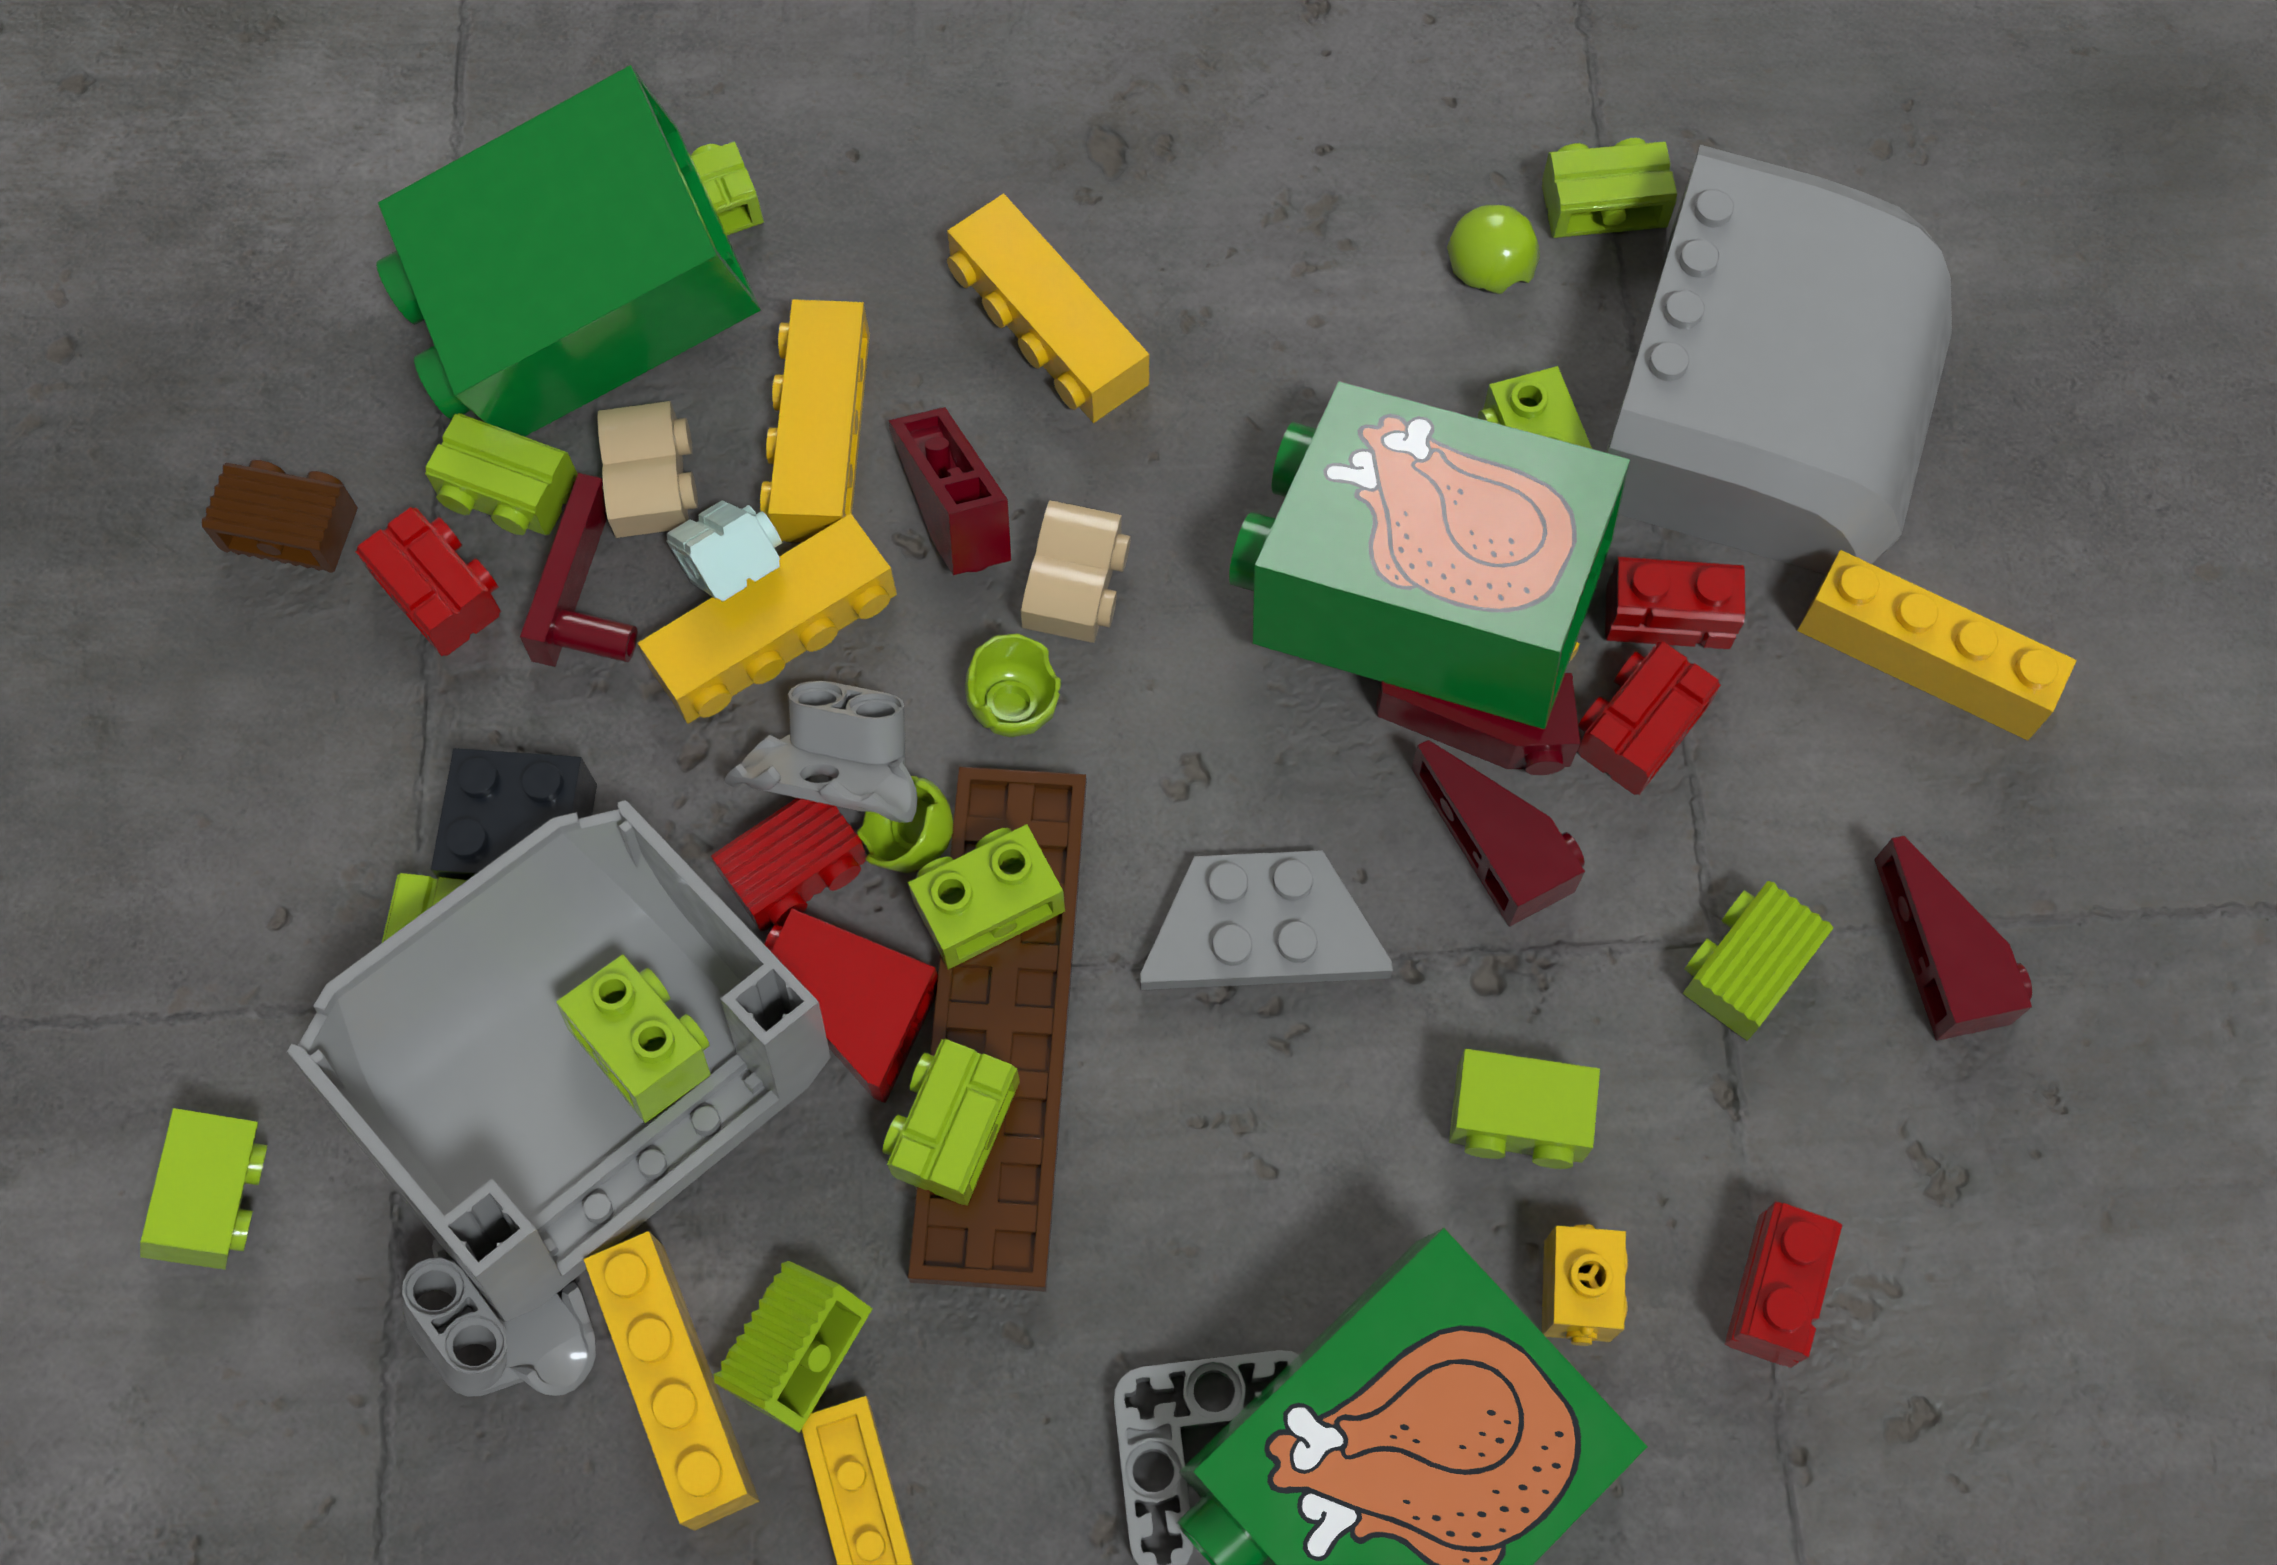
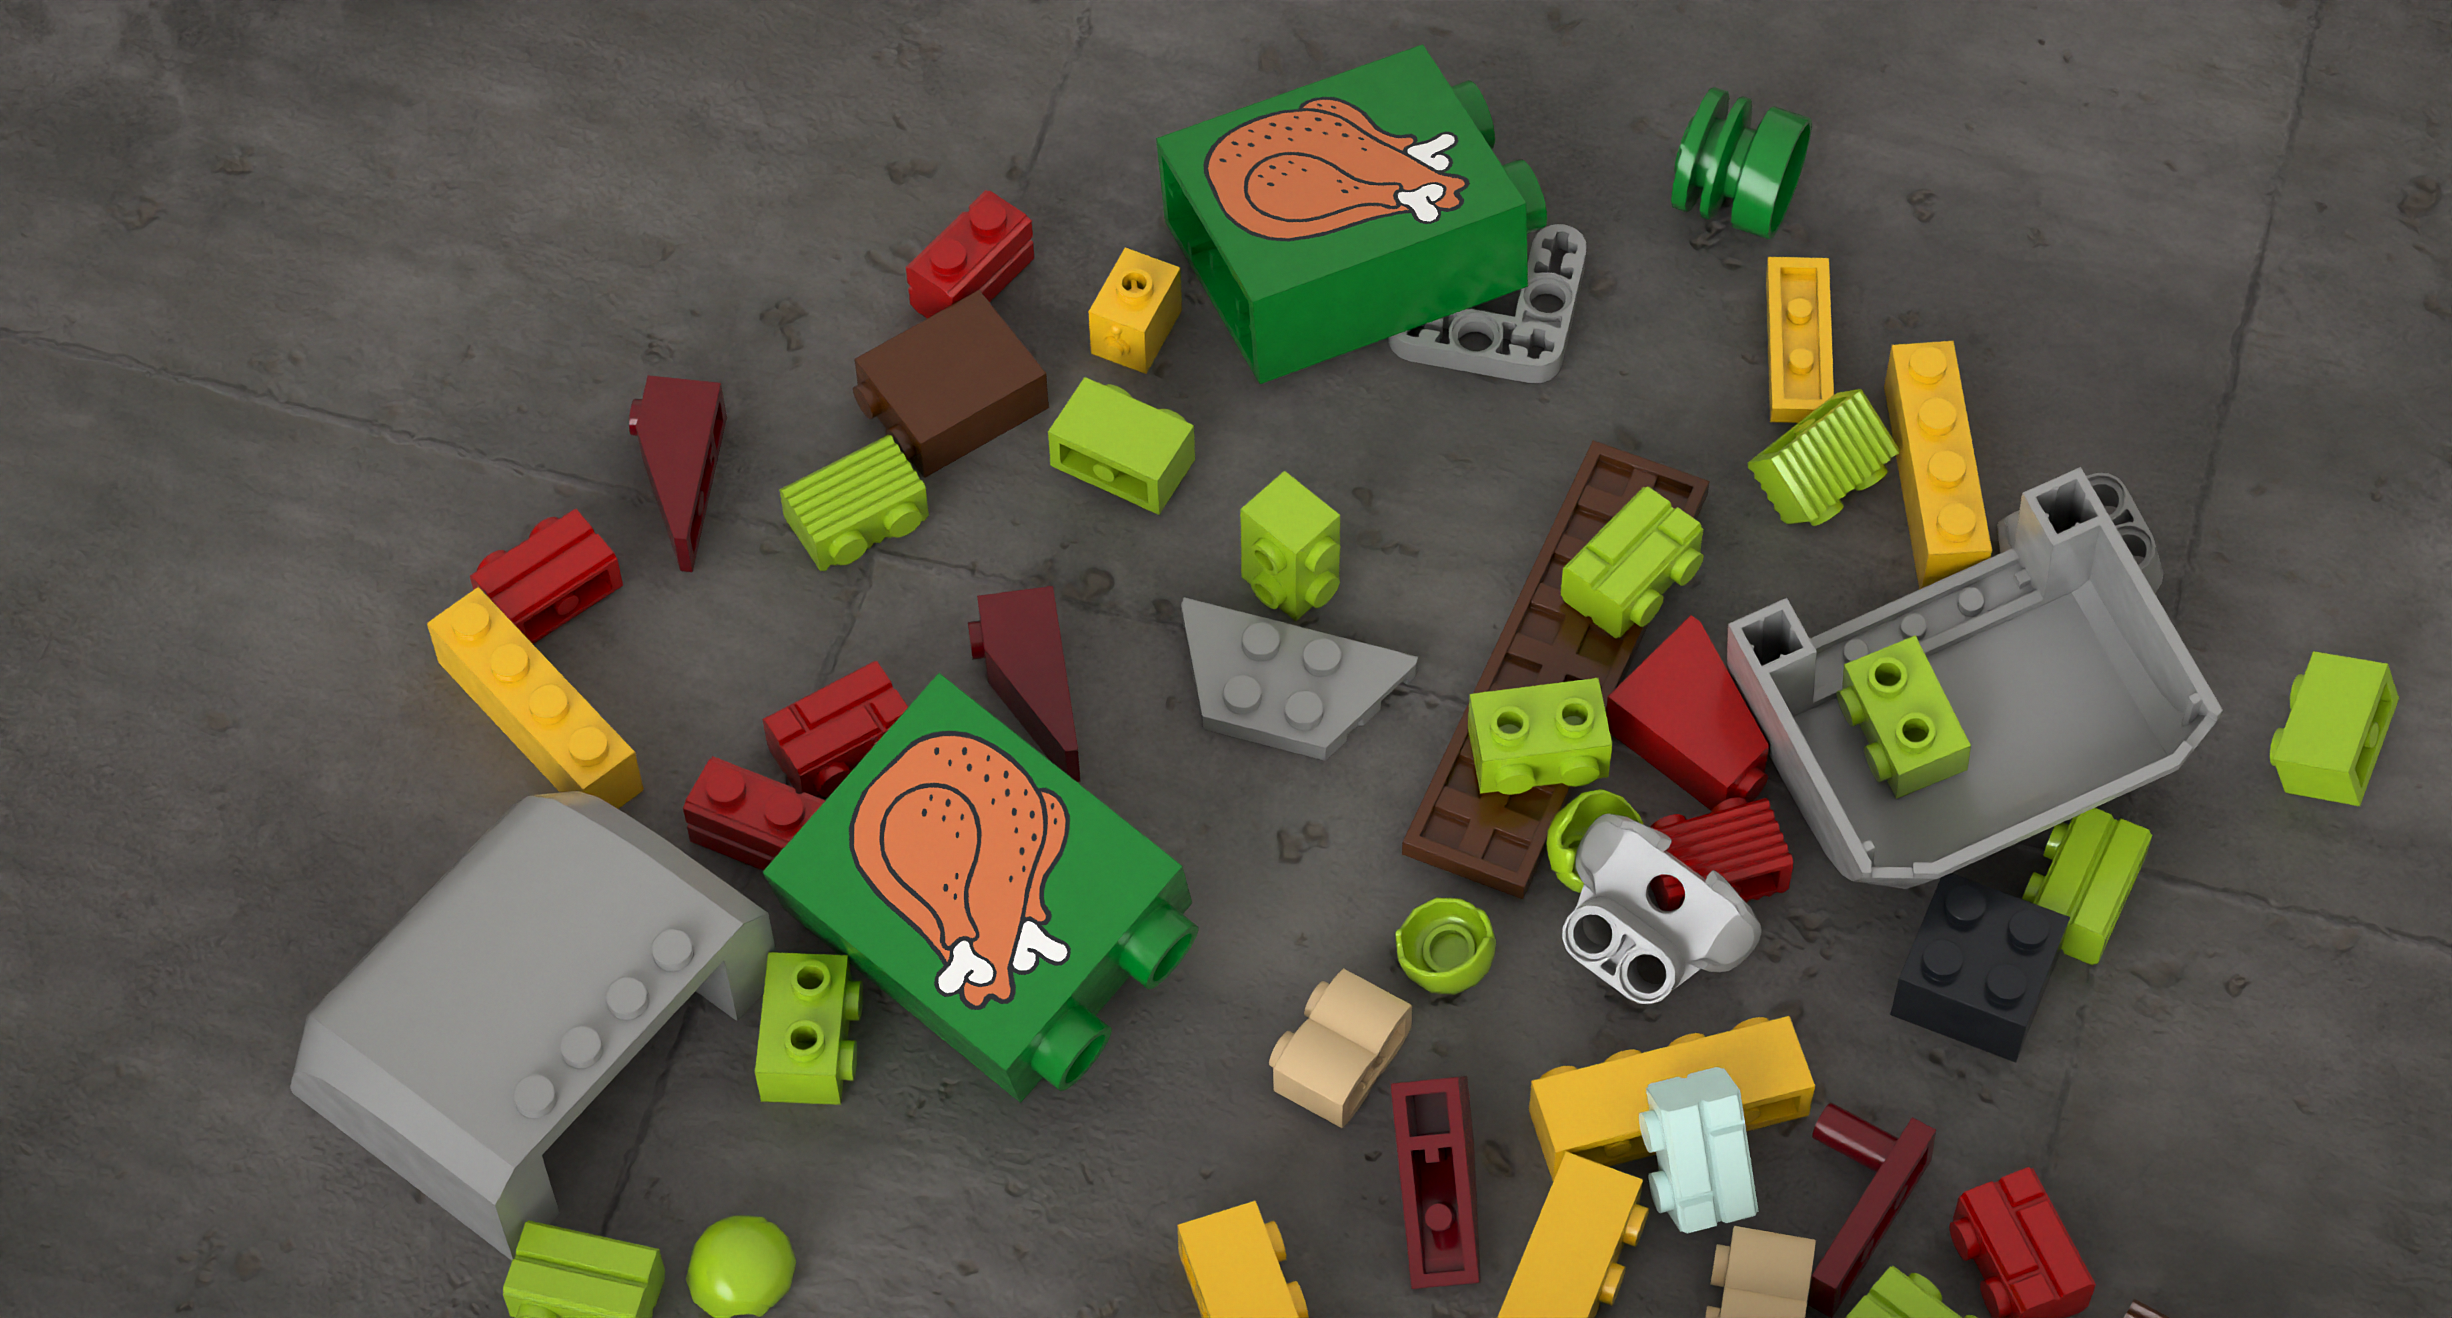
camera: 160 degrees left, 10 degrees down
none -> red brick [470,509,623,644]
none -> reddish brown brick [853,290,1049,478]
none -> lime brick [1240,471,1341,621]

